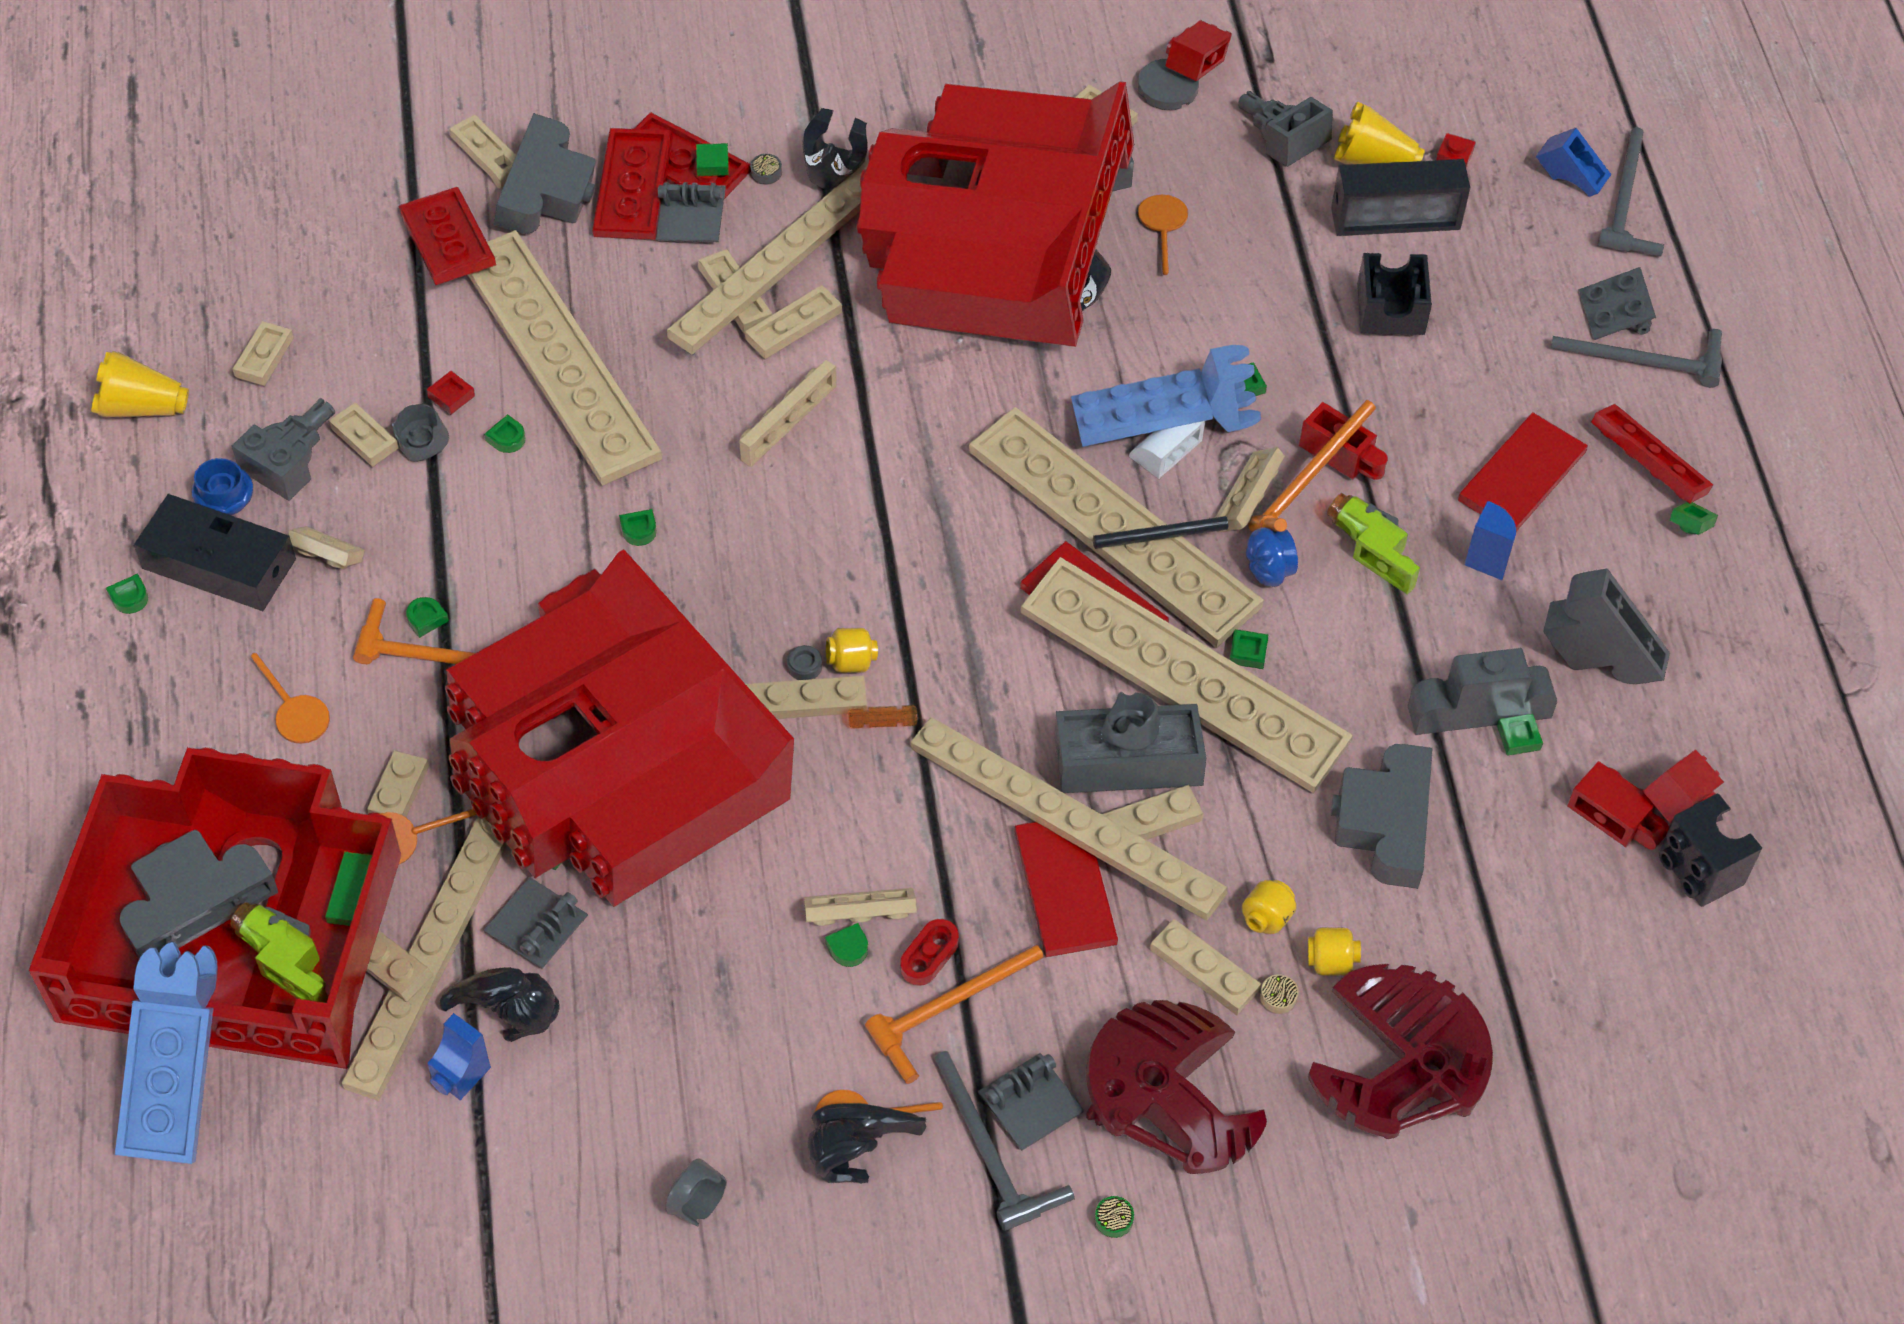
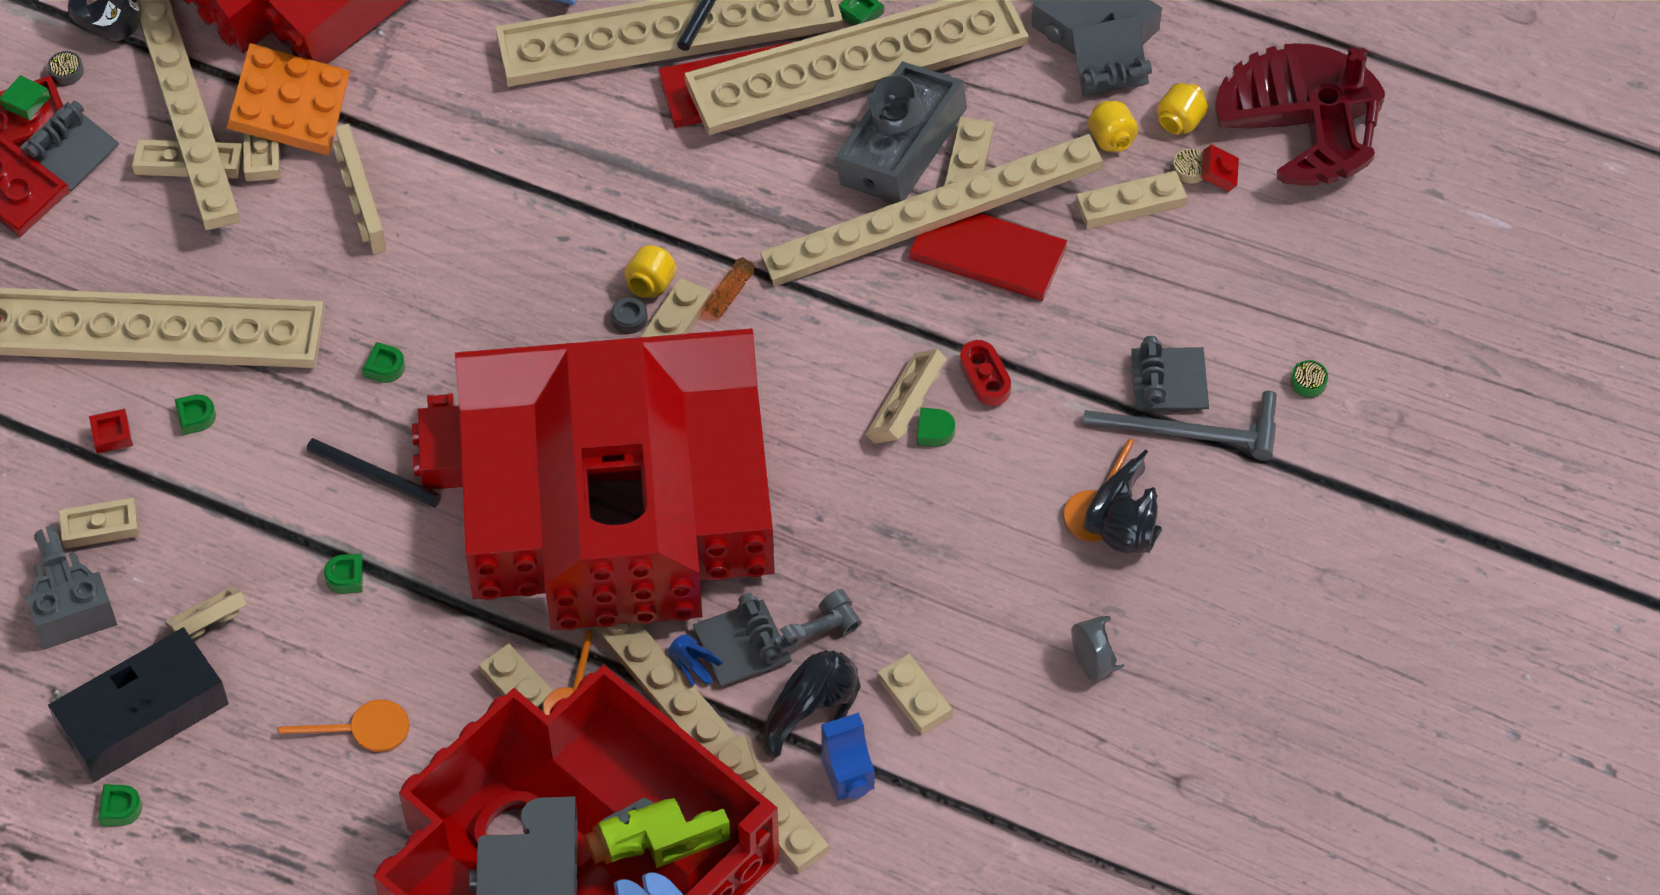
camera: 55 degrees left, 0 degrees up
blue piece [192,458,253,515] -> none
green tile [325,852,372,926] -> none
orange bar [353,598,475,665] -> none
dark grey hair [392,403,449,462] -> none
orange bar [865,945,1044,1084] -> none
dark red piece [1086,1000,1267,1174] -> none
none -> orange plate [227,43,350,156]
none -> black bar [307,438,441,508]
none -> blue piece [668,634,723,686]
none -> dark grey brick [773,589,862,652]
none -> tan plate [878,653,953,735]
none -> dark grey hinge [1071,15,1152,97]
none -> red plate [1201,144,1239,192]

